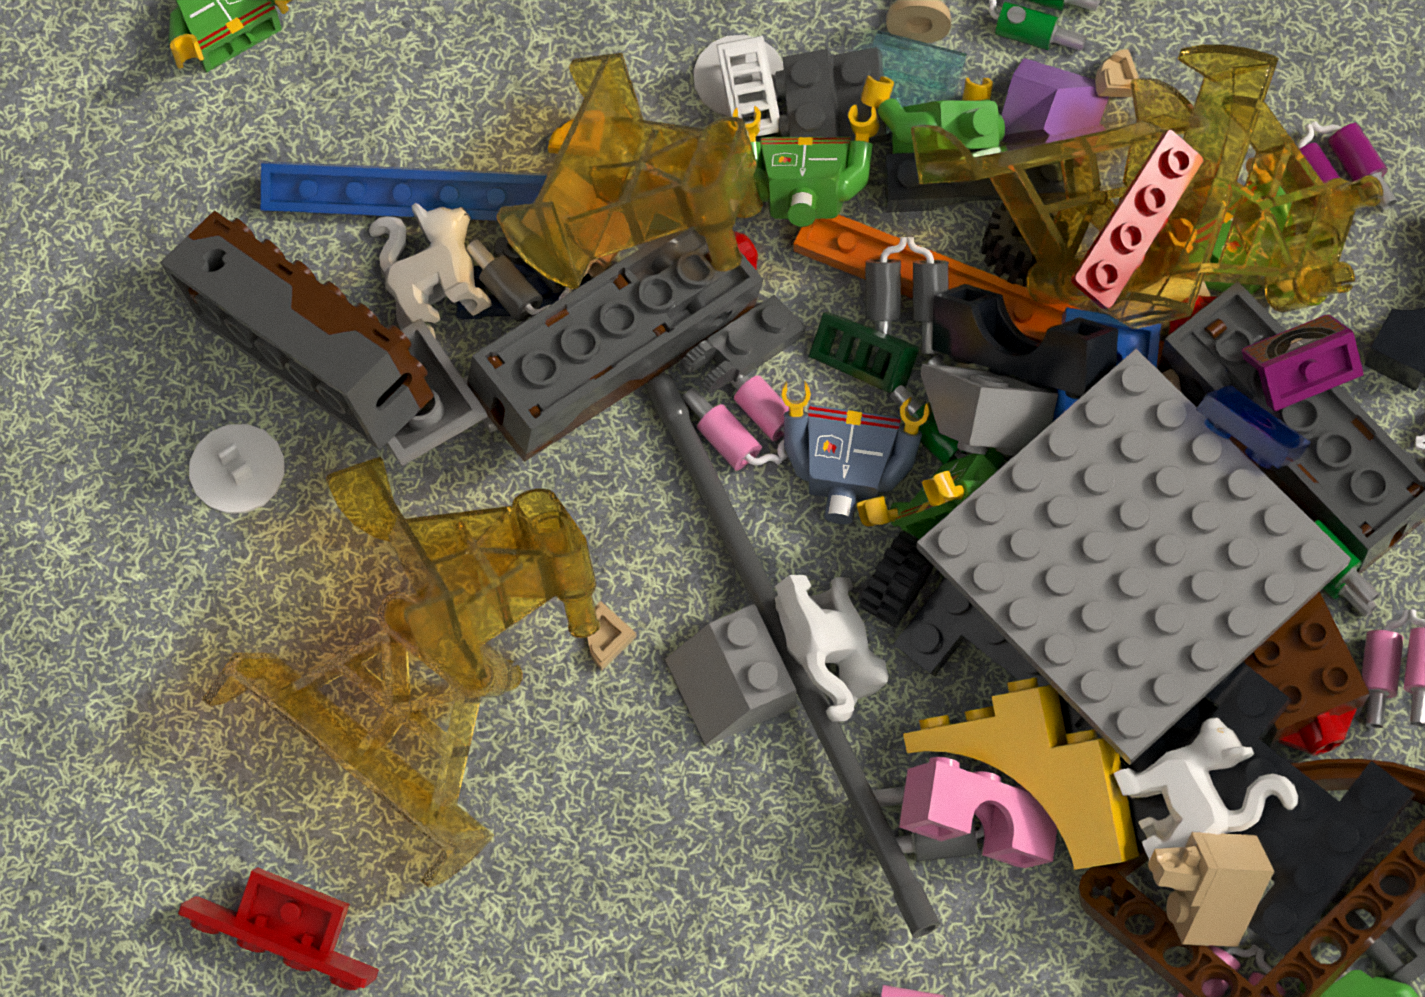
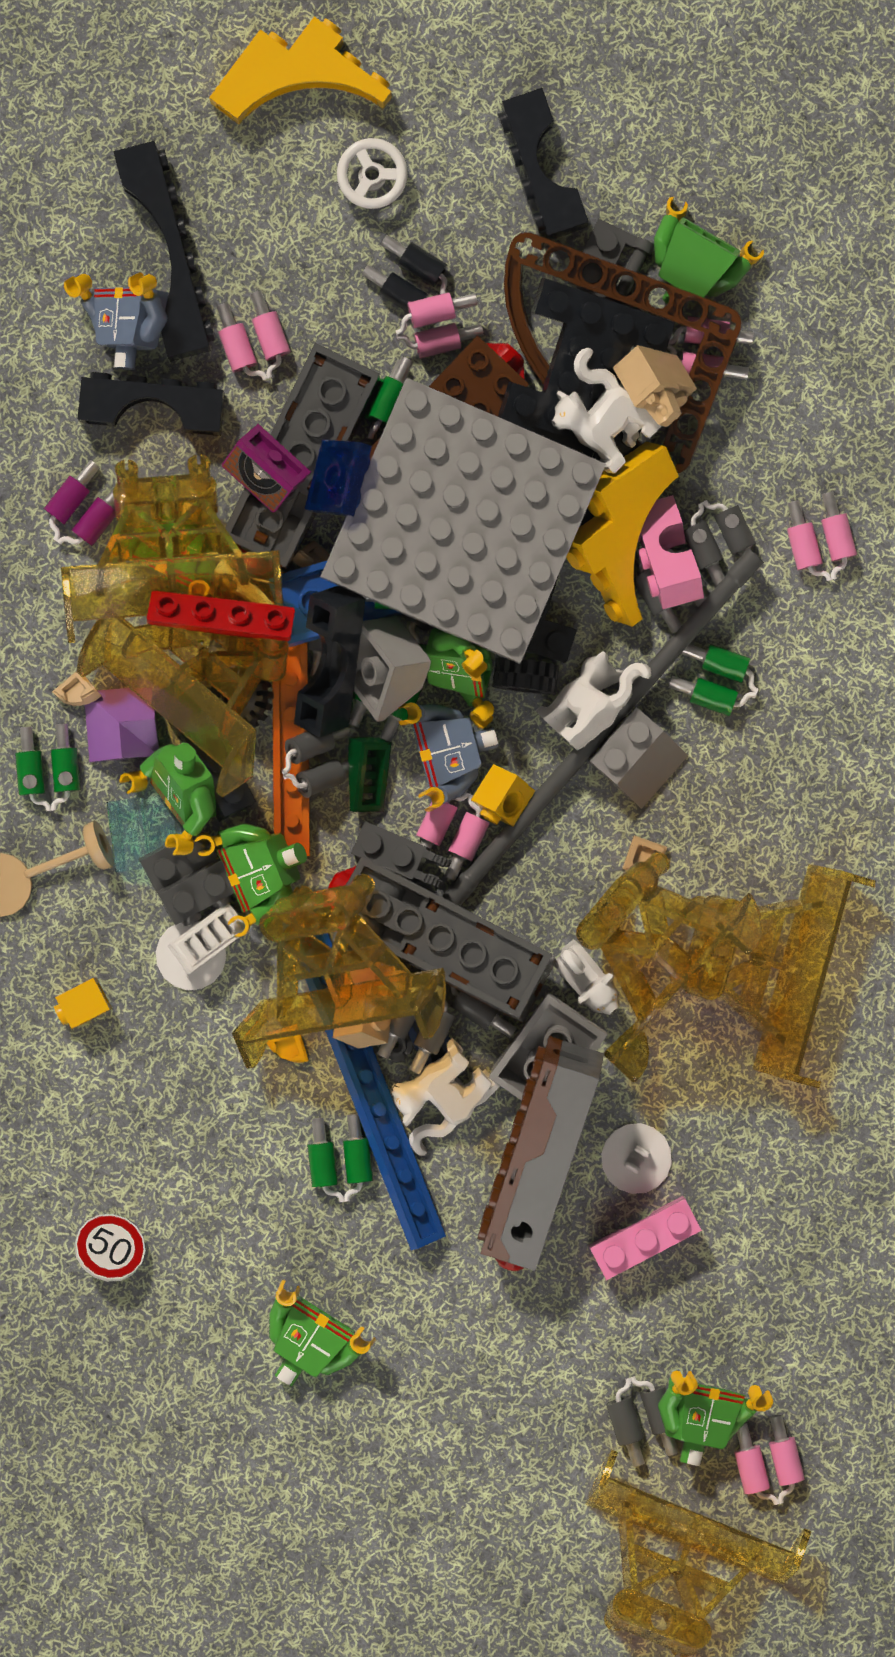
camera: 120 degrees left, 20 degrees up
none -> green piece [307,1114,373,1202]
none -> yellow brick [471,764,535,827]
none -> white animal [554,939,619,1015]
none -> bright pink arch [588,1196,702,1280]
none -> green piece [669,644,758,717]
none -> dark grey piece [684,500,760,586]

